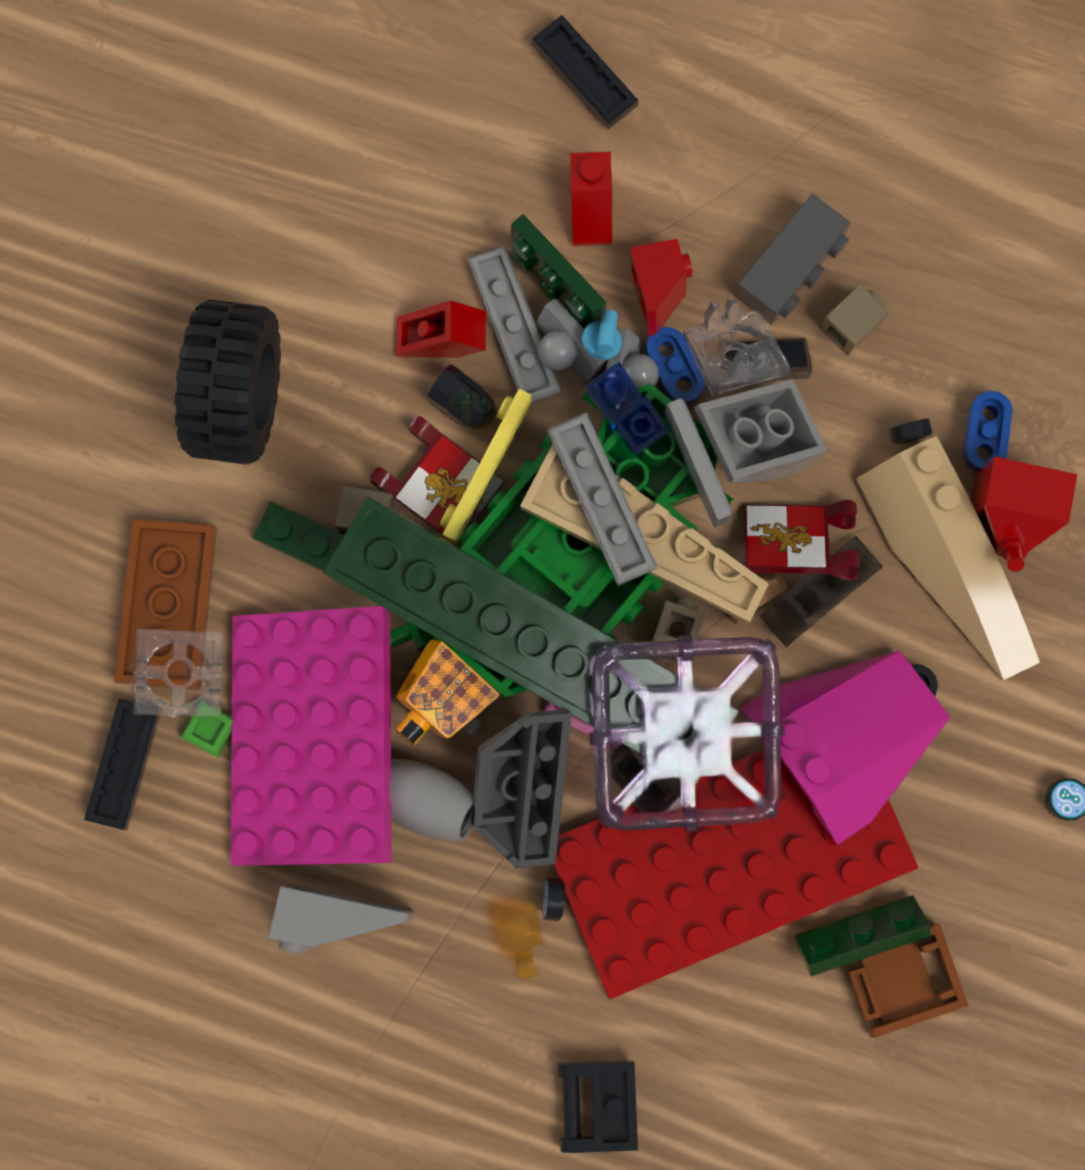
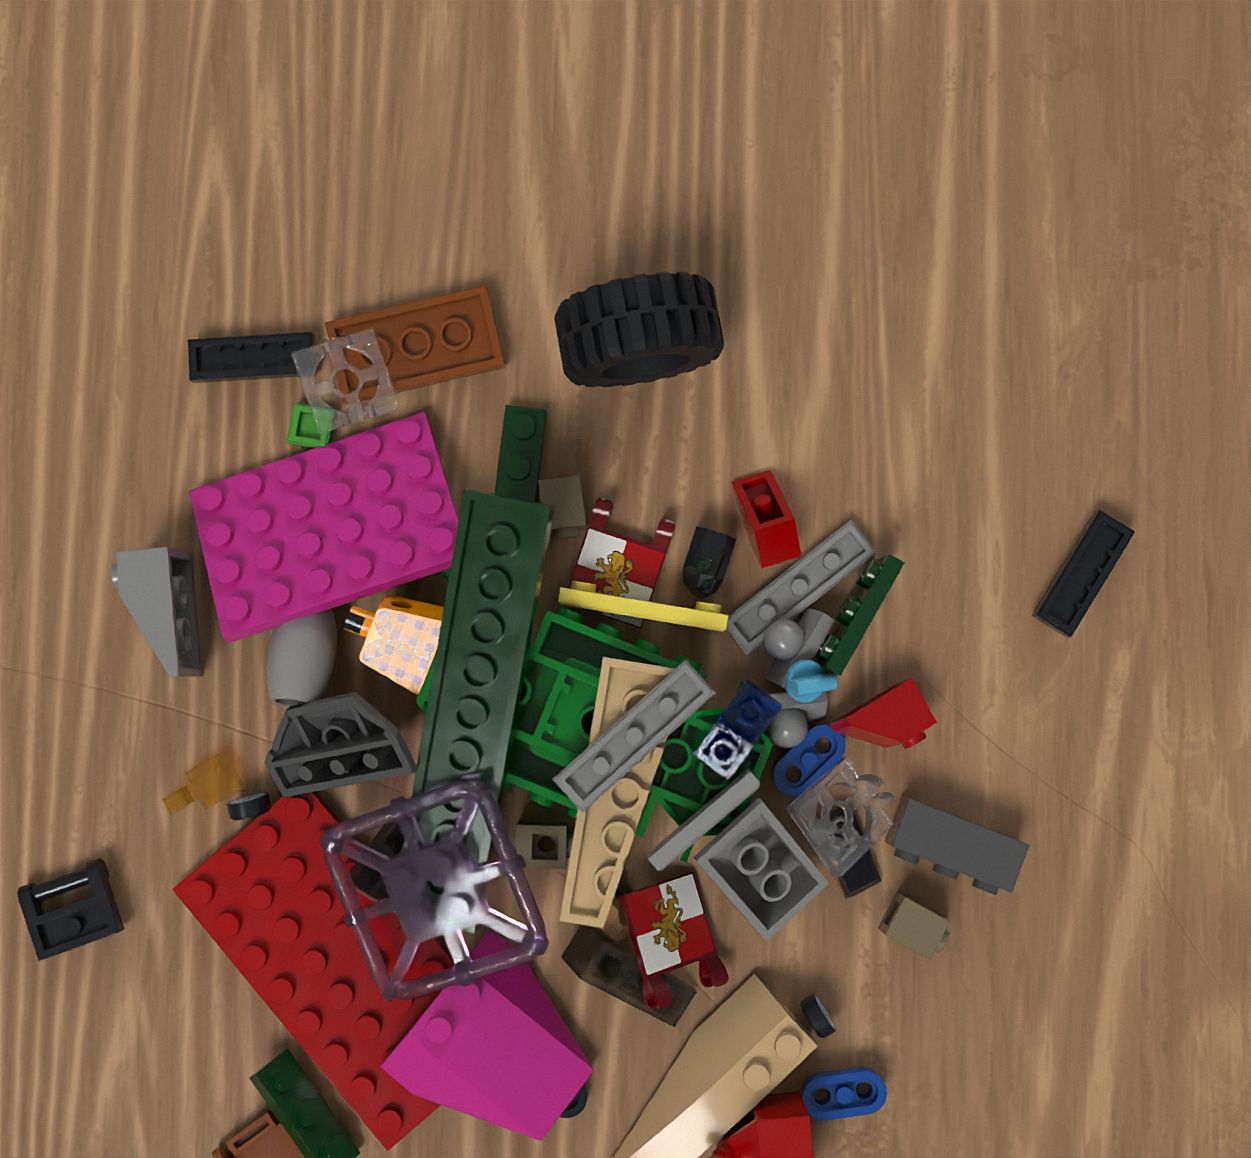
camera: 70 degrees right, 5 degrees up
red slope [570,151,613,246] -> none

